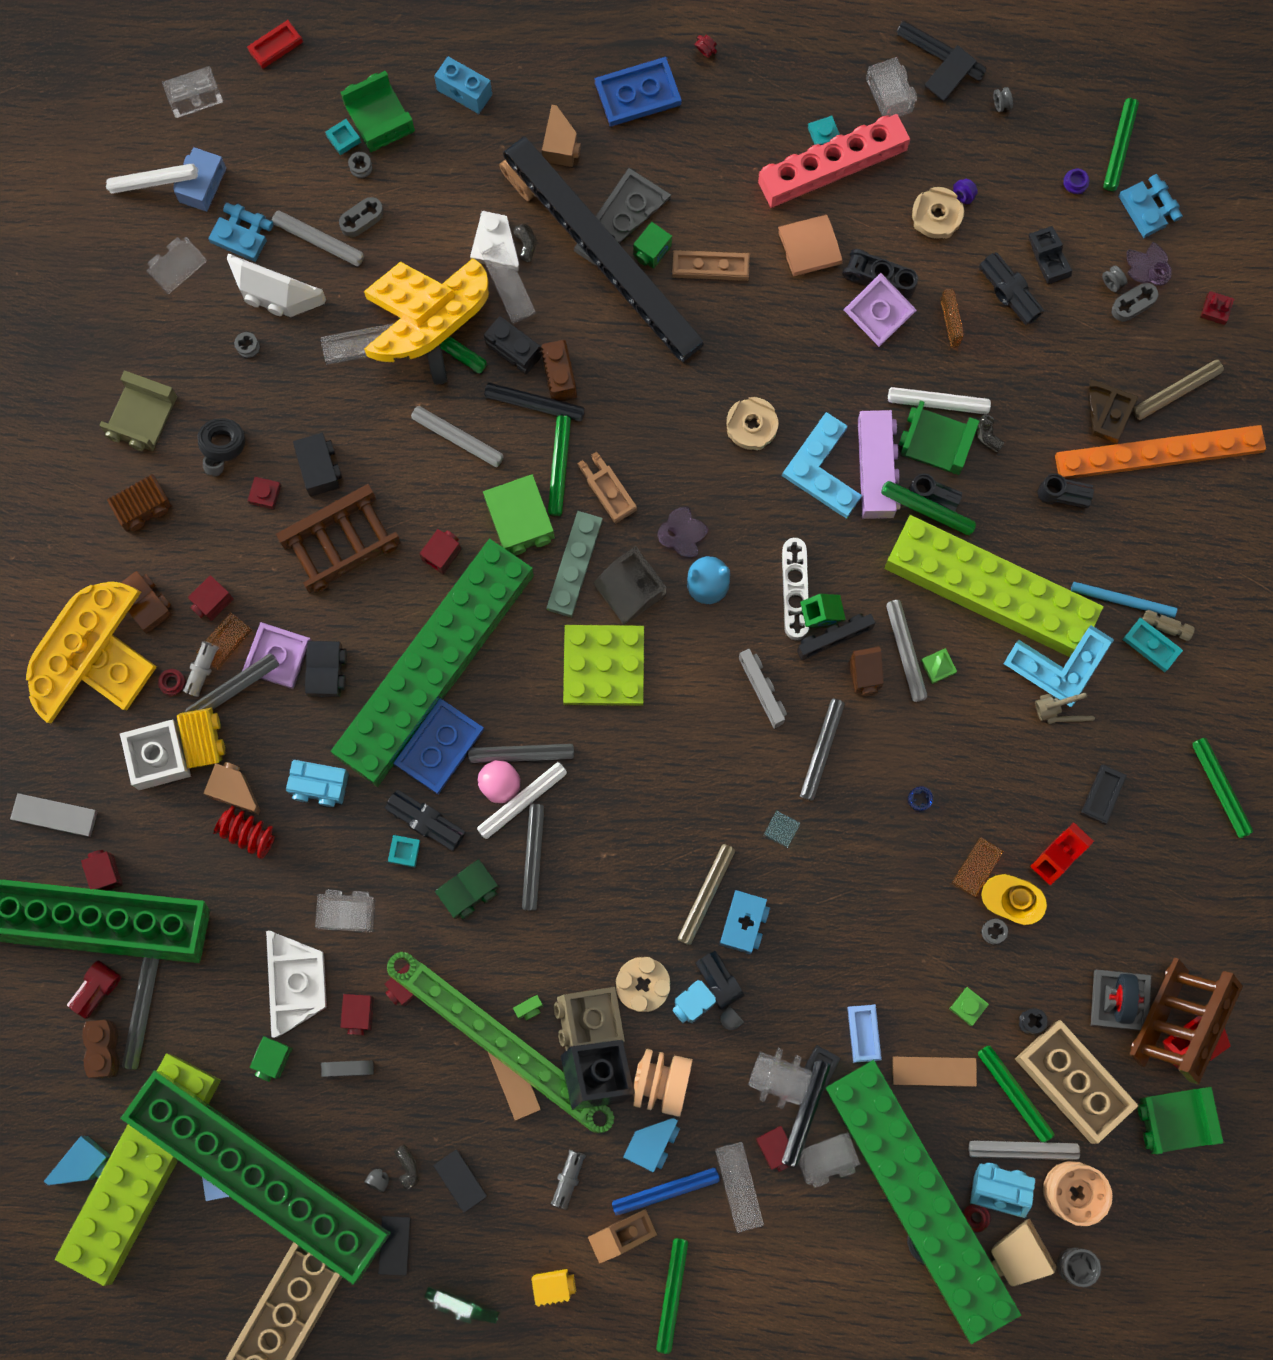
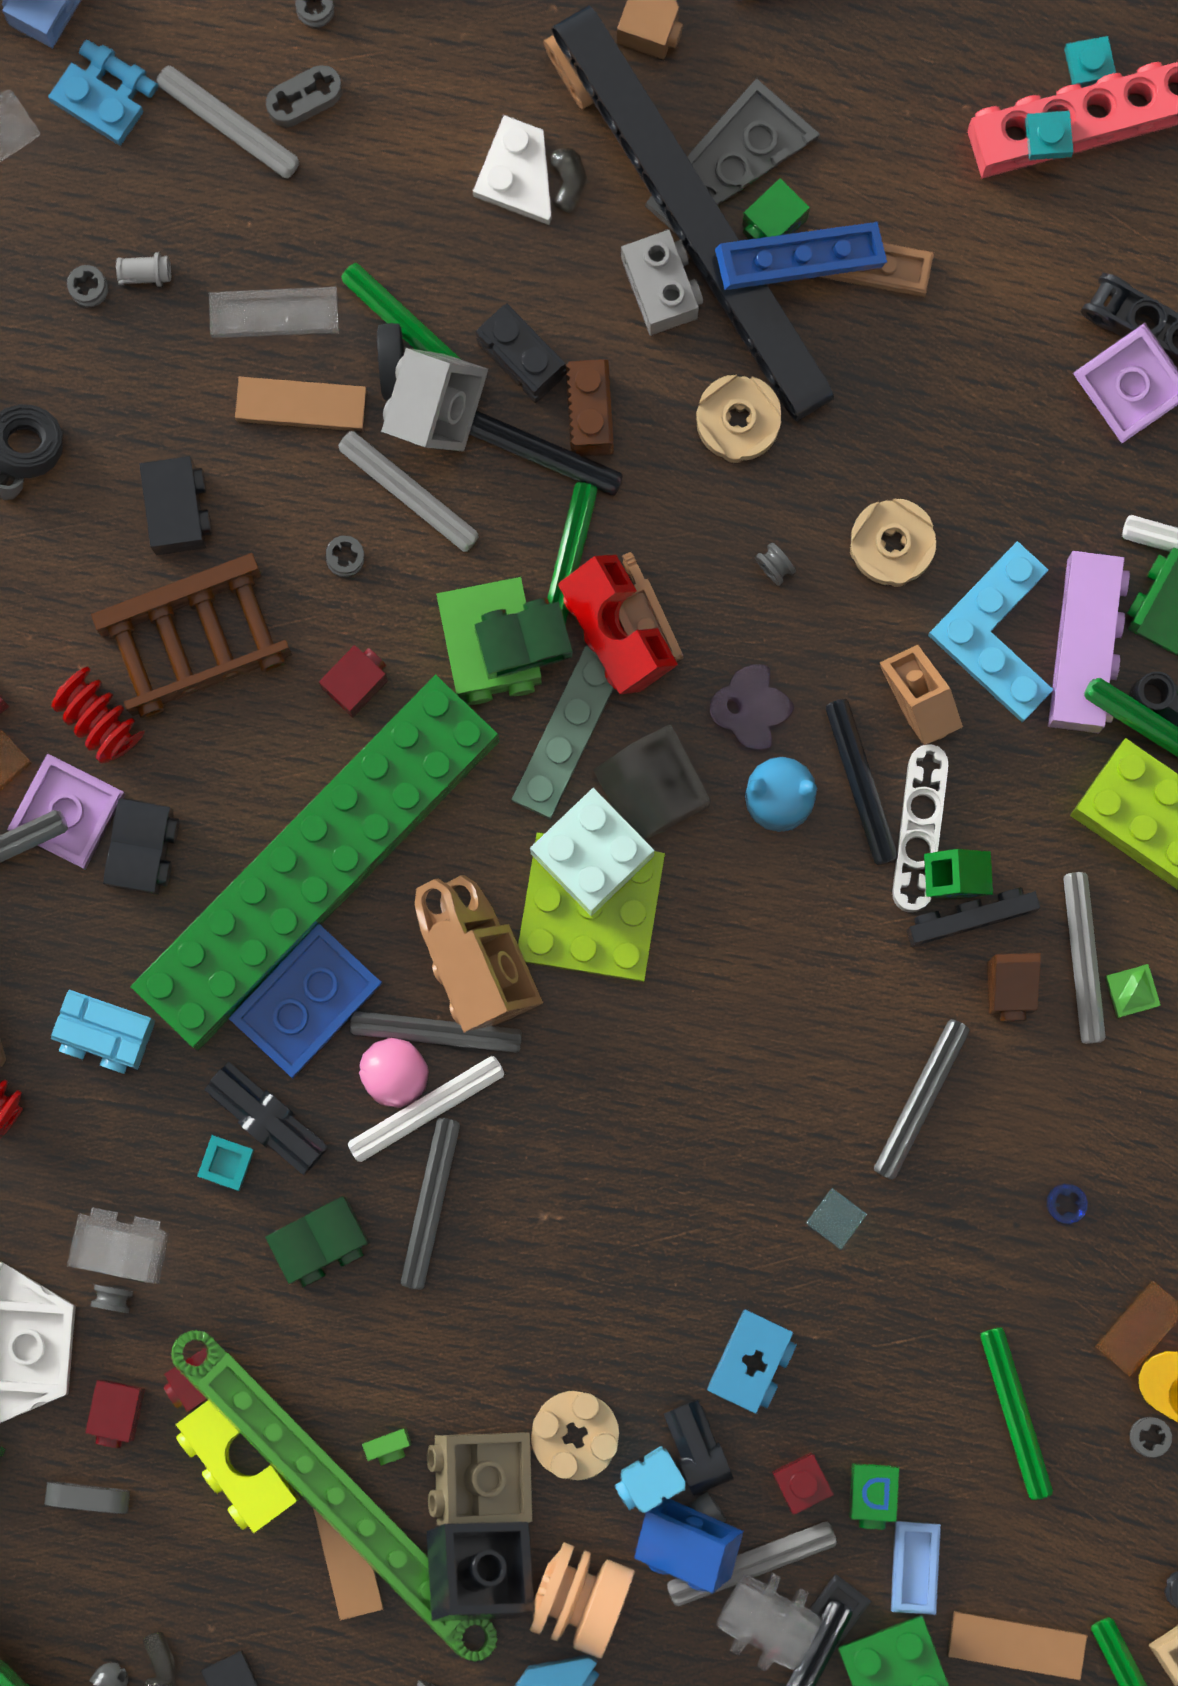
camera: 10 degrees right, 5 degrees up
white wedge [227,254,326,317] -> none
dark red plate [247,476,281,509] -> none
yellow plate [364,259,489,362] -> none
clear plate [481,242,536,324] -> none
dark tan axle [678,844,735,945] -> none
light grey plate [739,649,787,729] -> none
nougat slope [778,215,842,276] -> none
bright green plate [950,987,989,1026] -> none
none -> red piece [51,666,144,764]
none -> dark grey bush [90,1284,134,1313]
none -> light grey pin [116,252,171,287]
none -> neon yellow arch [176,1401,300,1533]
none -> medium nougat tile [235,377,367,432]
none -> dark grey bush [326,535,364,577]
none -> light grey brick [381,348,488,451]
none -> medium nougat brick [415,875,543,1032]
none -> dark green brick [475,598,573,680]
none -> light aqua brick [530,788,654,916]
none -> red arch [558,555,678,695]
none -> light grey brick [621,229,703,336]
none -> blue brick [634,1497,744,1593]
none -> light grey axle [667,1522,837,1606]
none -> tan plate [696,375,781,463]
none -> blue plate [715,222,887,290]
none -> dark grey bush [755,542,796,586]
none -> dark red brick [771,1452,833,1515]
none -> black axle [826,699,897,865]
none -> green brick [849,1463,899,1529]
none -> medium nougat slope [880,645,963,745]
none -> green axle [980,1327,1053,1500]
none -> teal plate [1025,111,1074,160]

